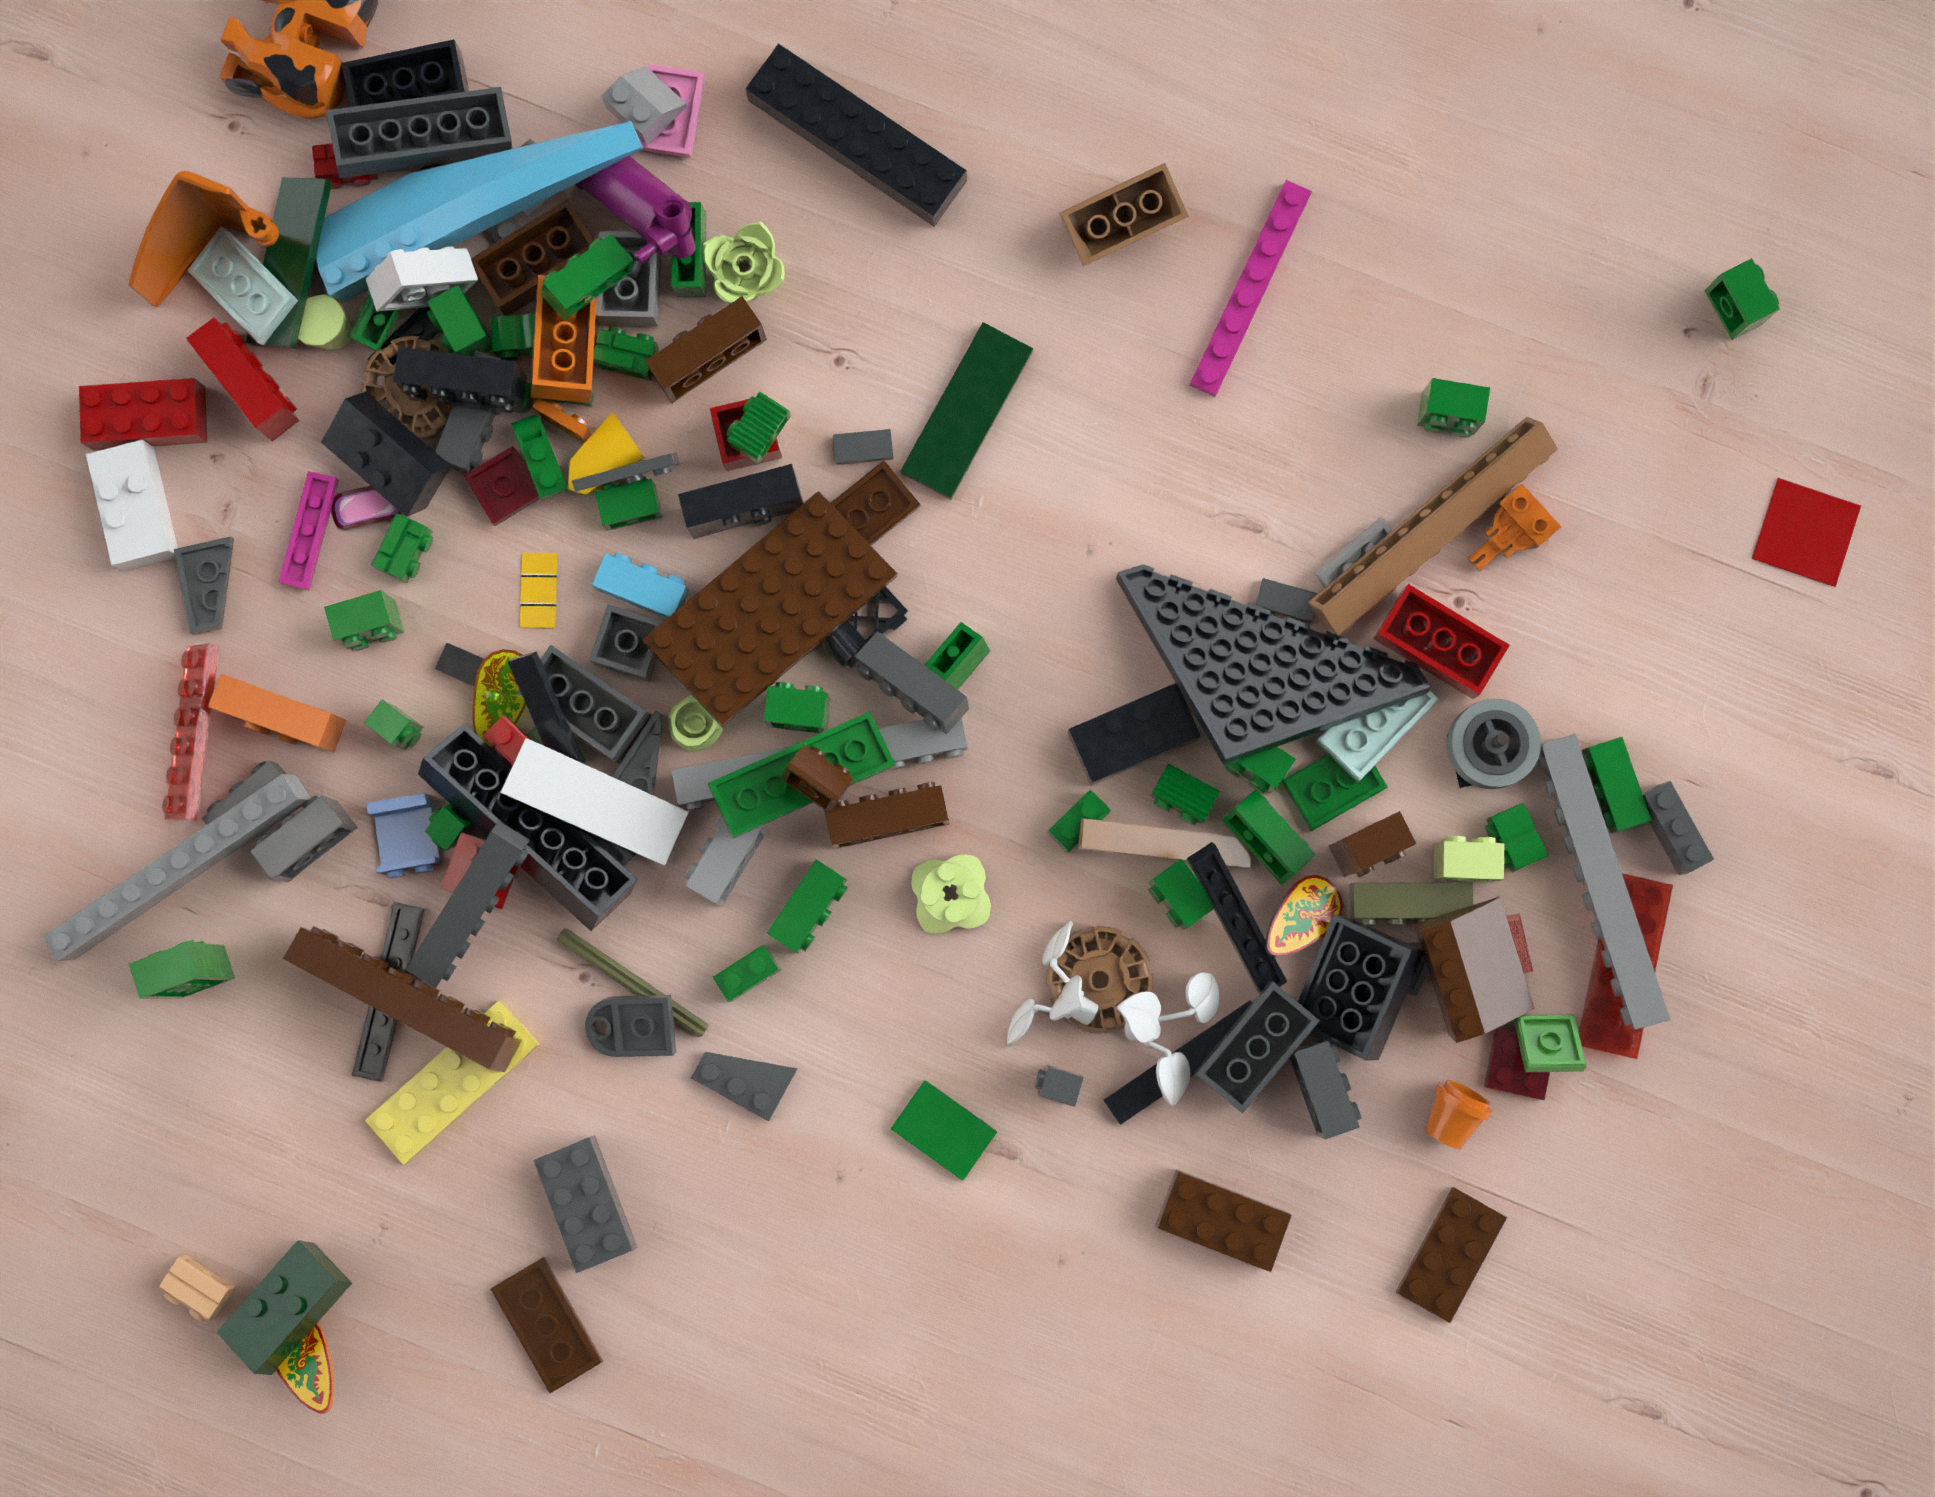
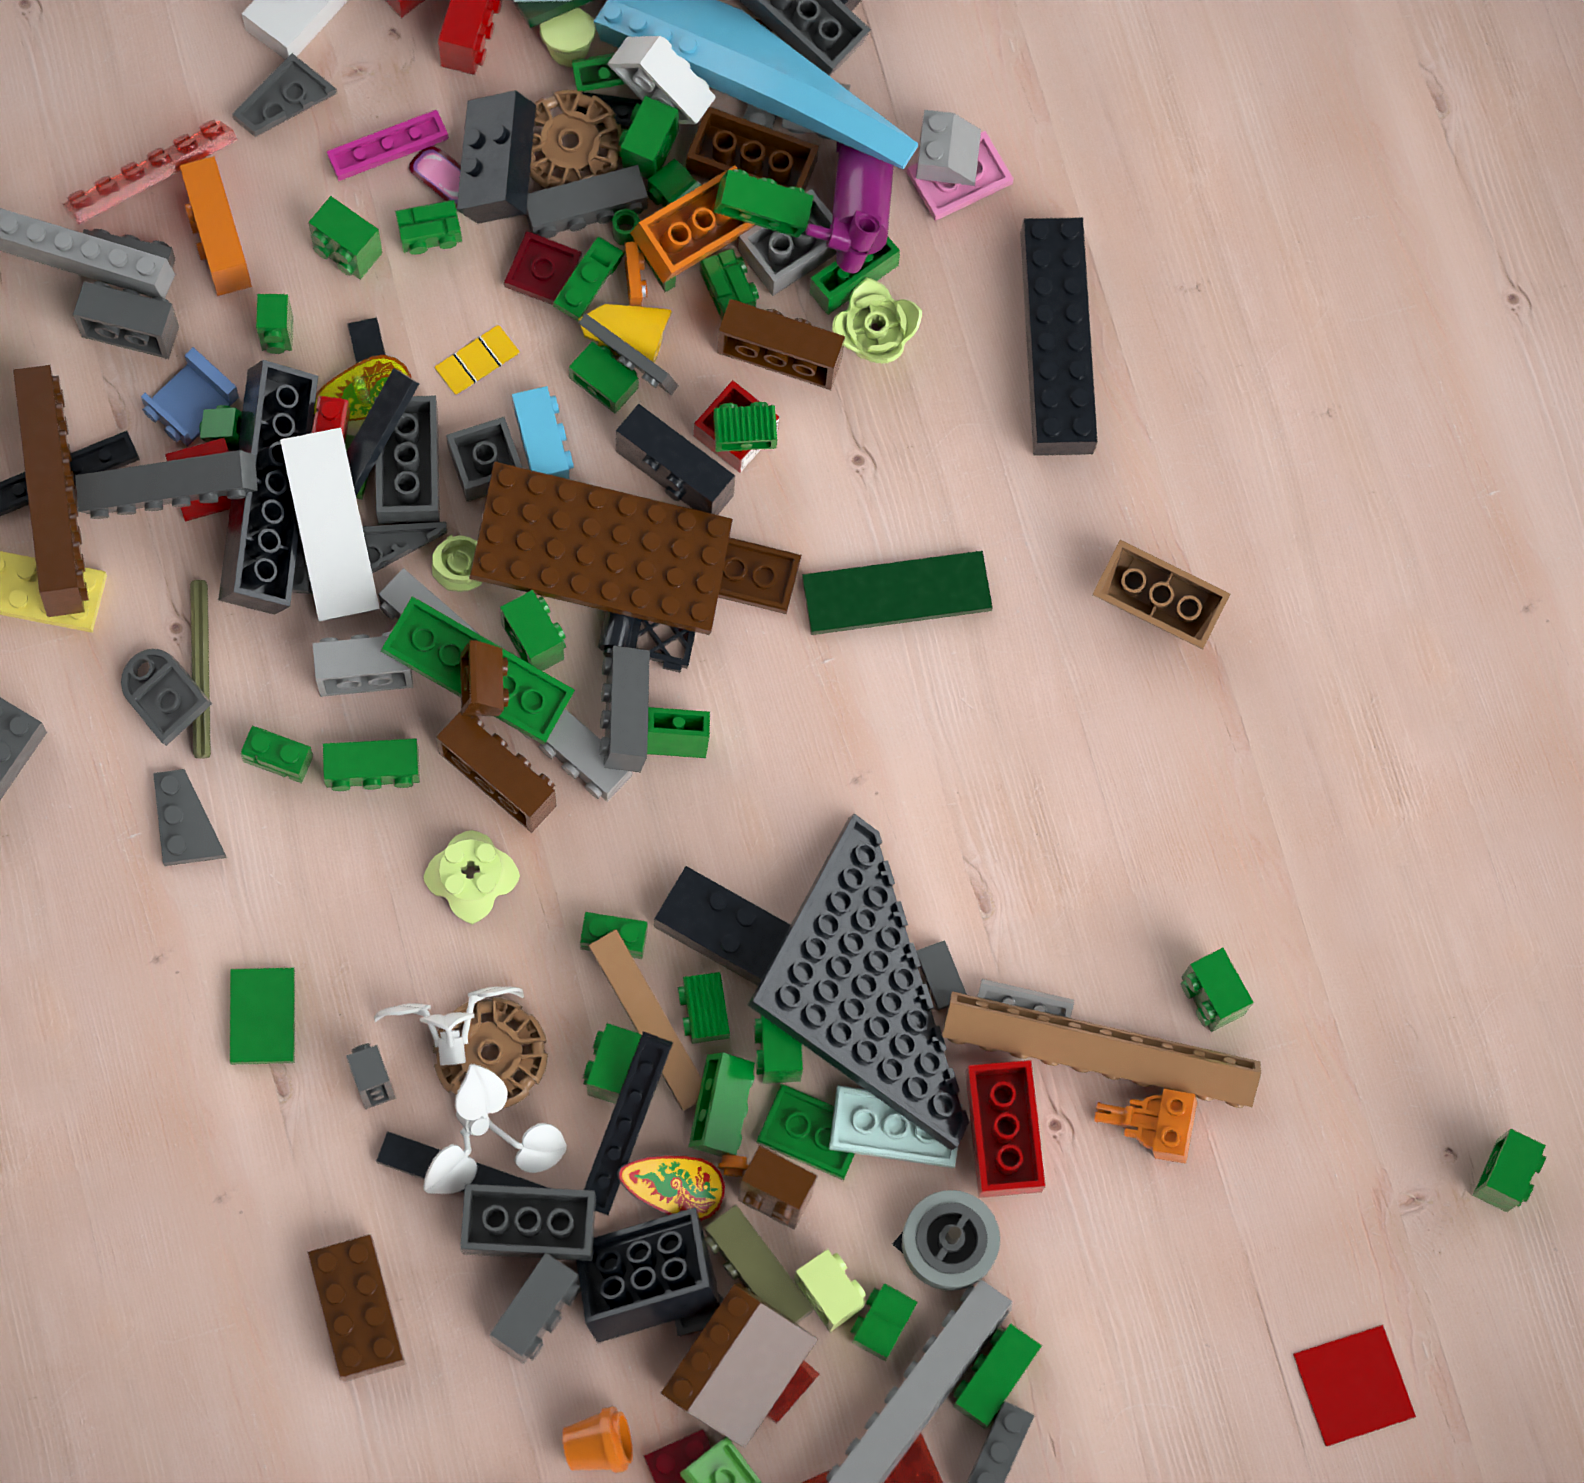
camera: 40 degrees right, 10 degrees down
black brick [393,347,527,413] -> none
dark grey tile [833,429,893,465] -> none
dark pink plate [1189,180,1312,397] -> none
none -> orange plate [718,1155,749,1177]

